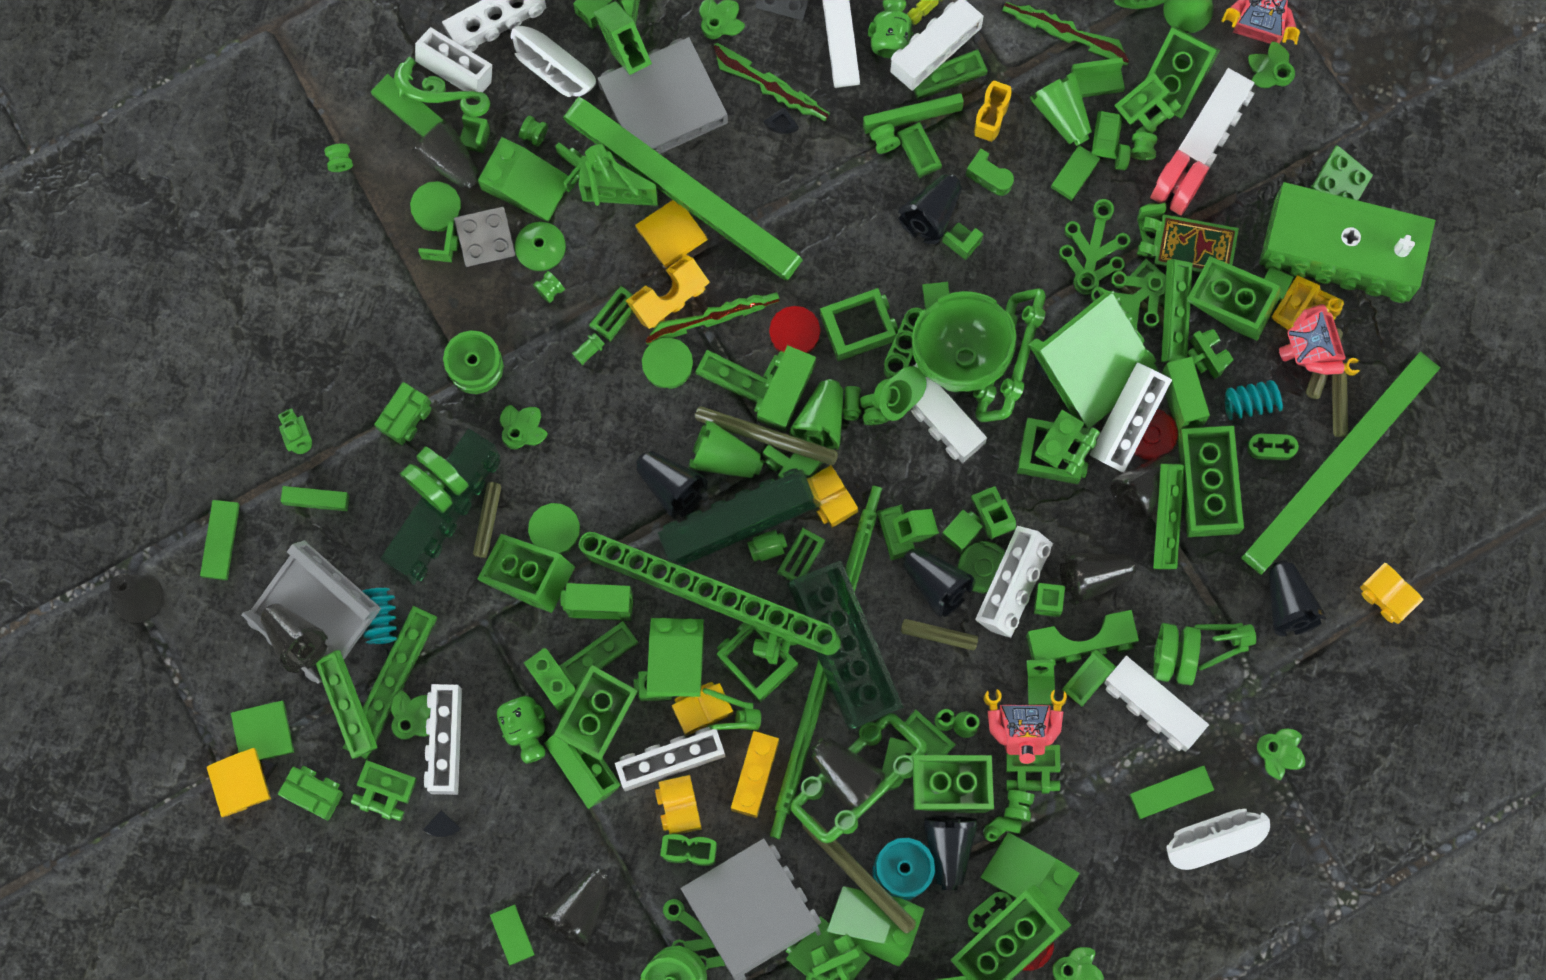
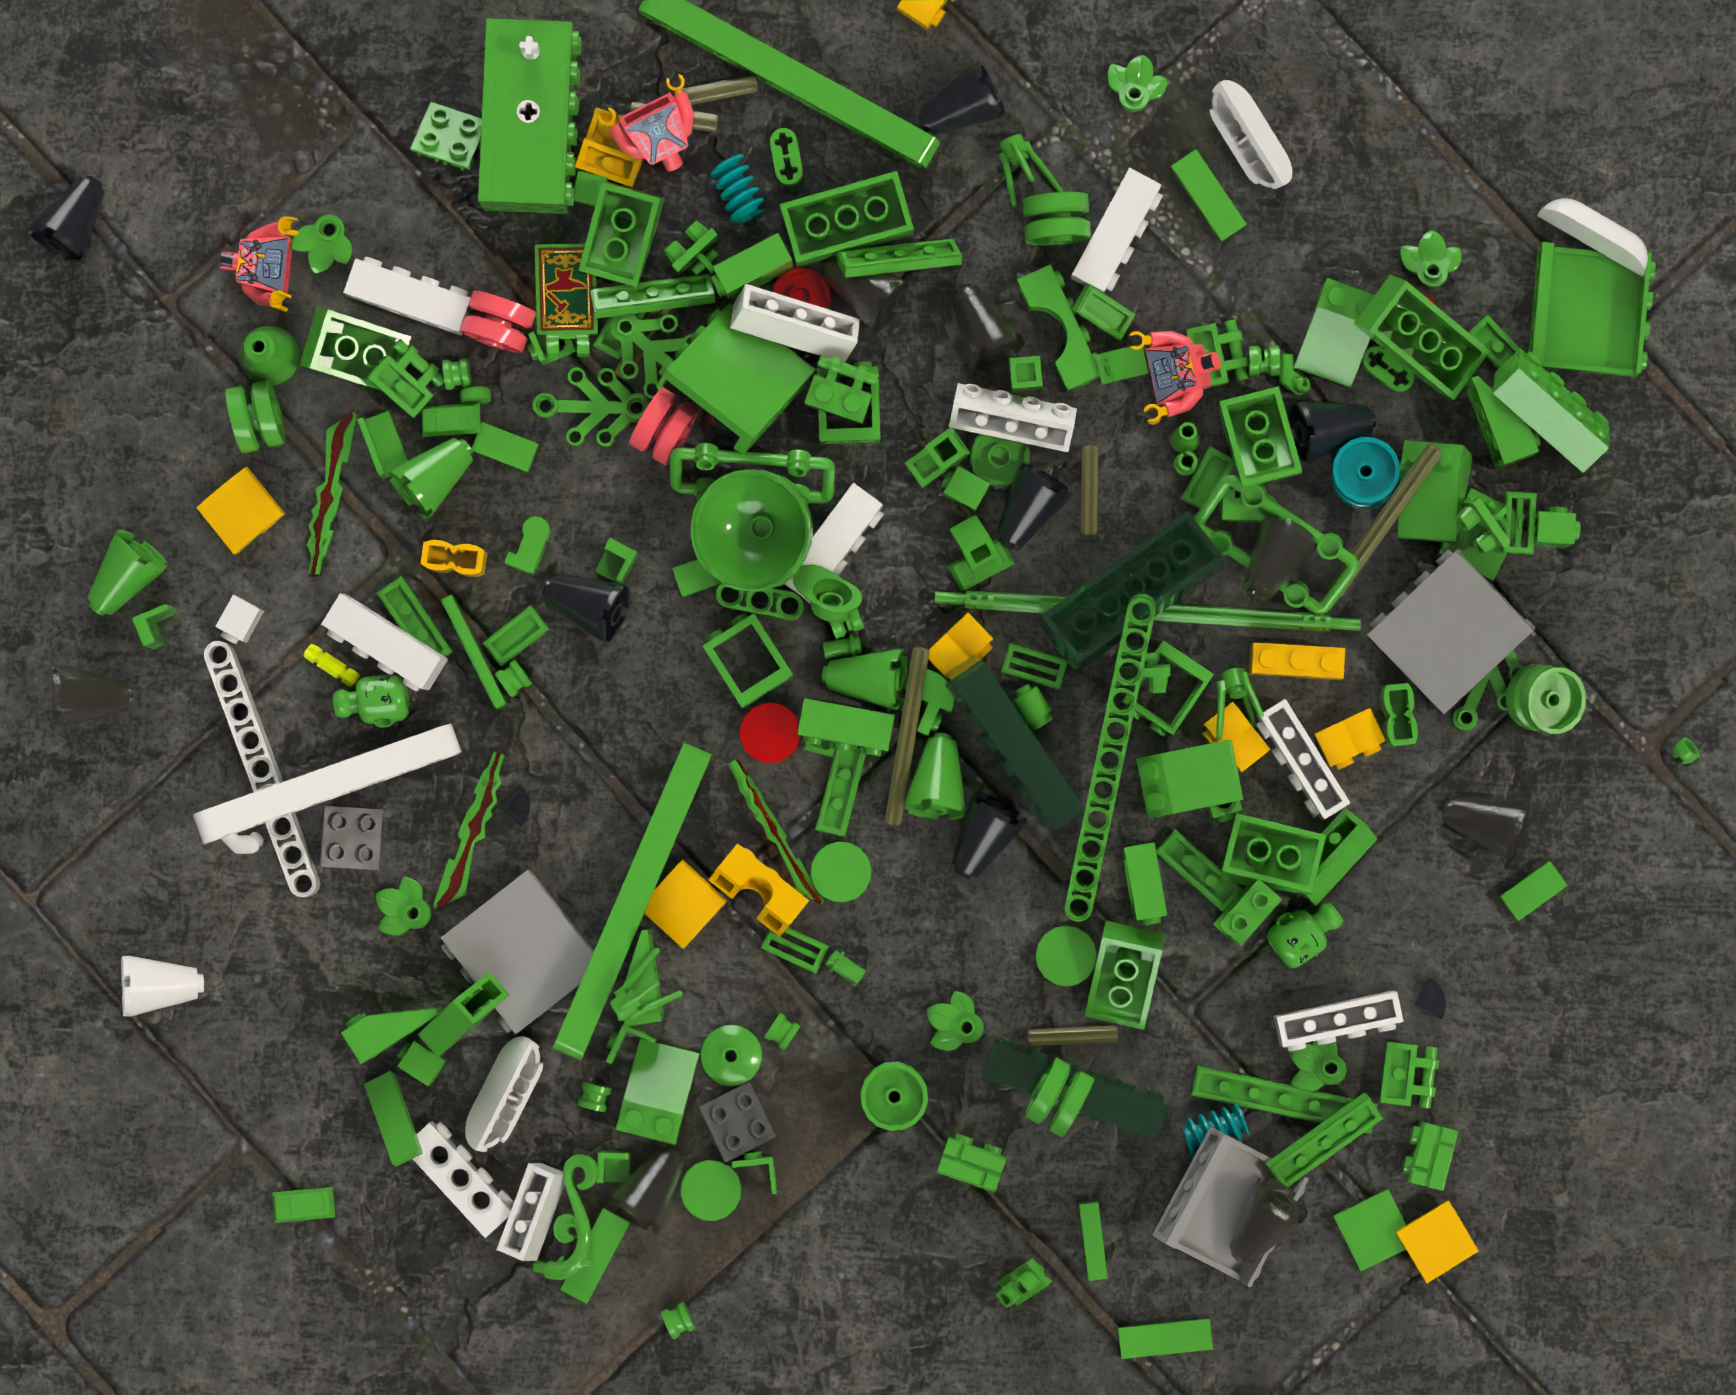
camera: 100 degrees left, 10 degrees up
none -> coral wheel [629,387,700,466]

